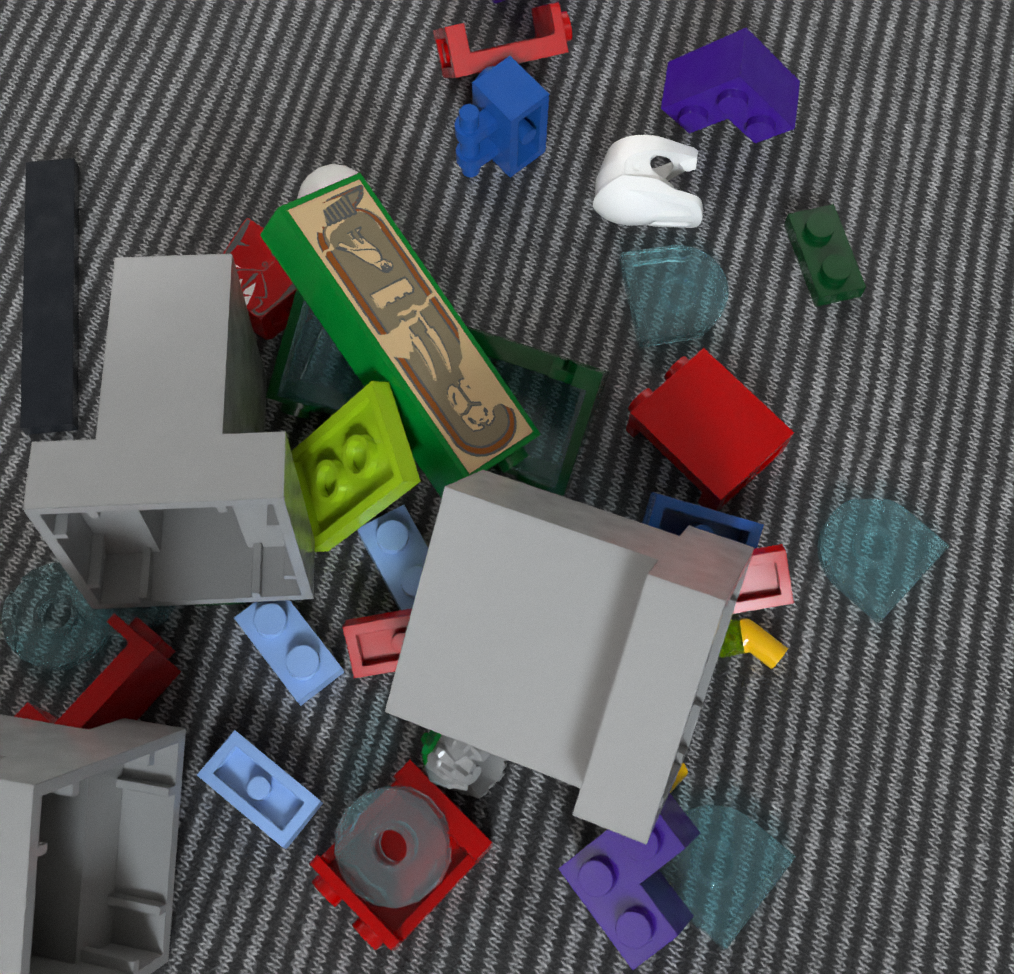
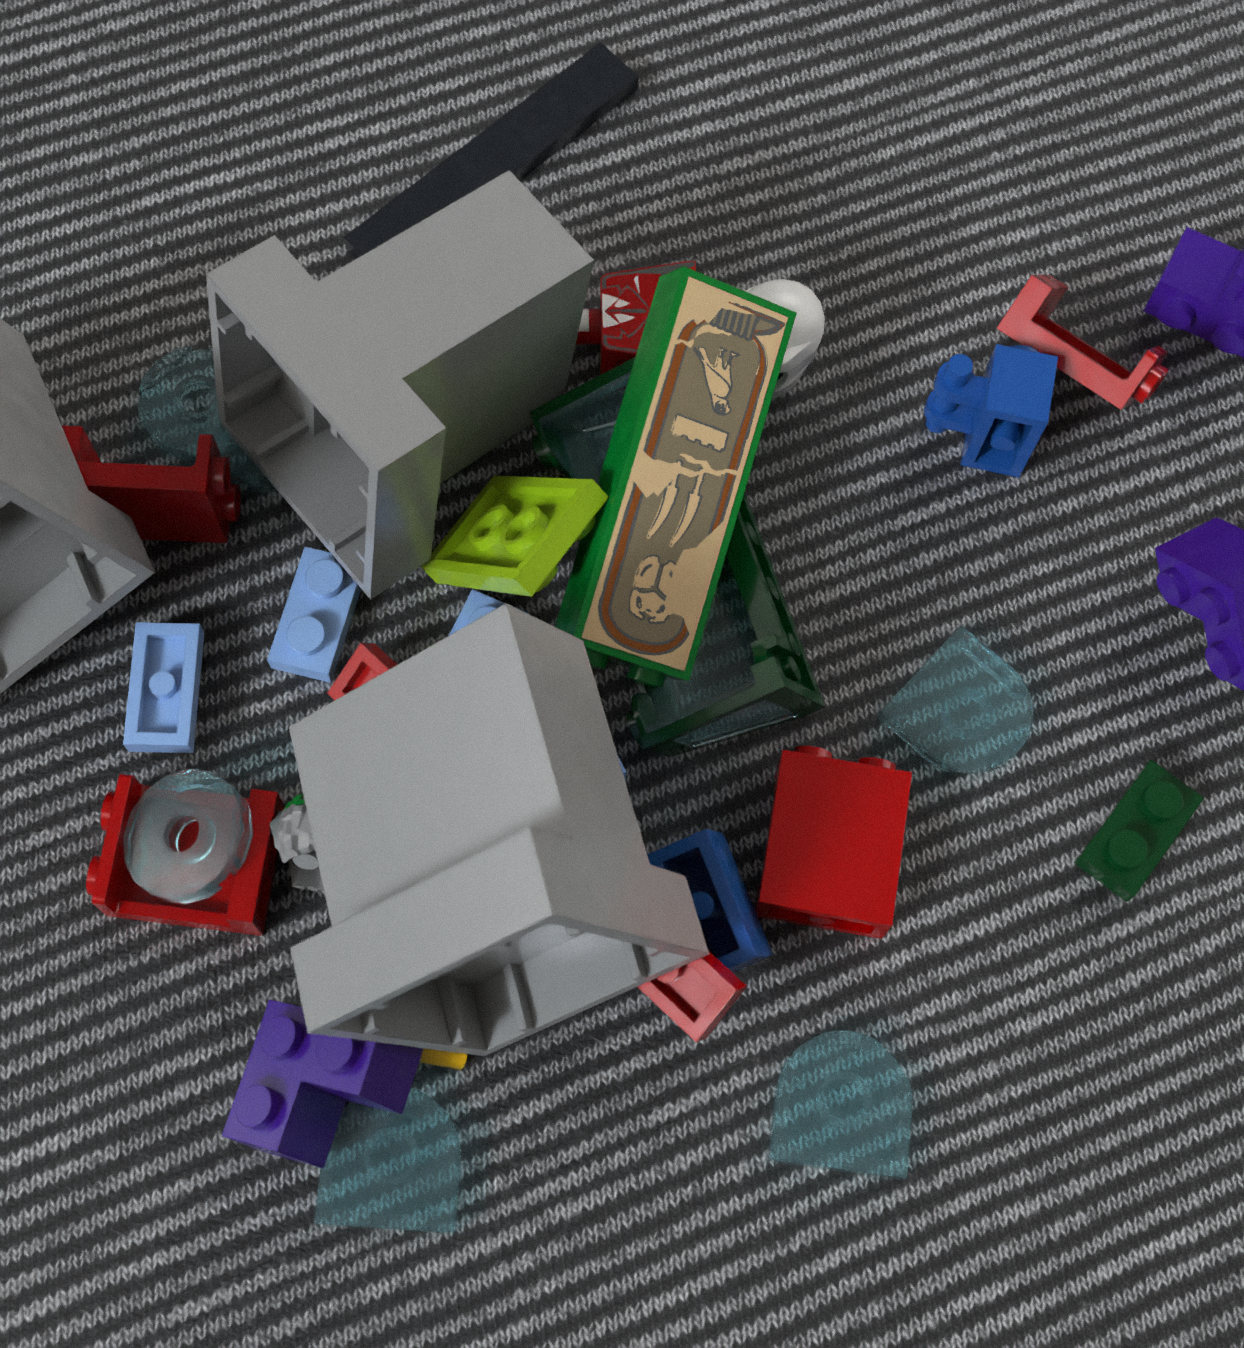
camera: 50 degrees right, 0 degrees up
white helmet [592,135,703,228] -> none
yellow arm [719,618,788,669] -> none

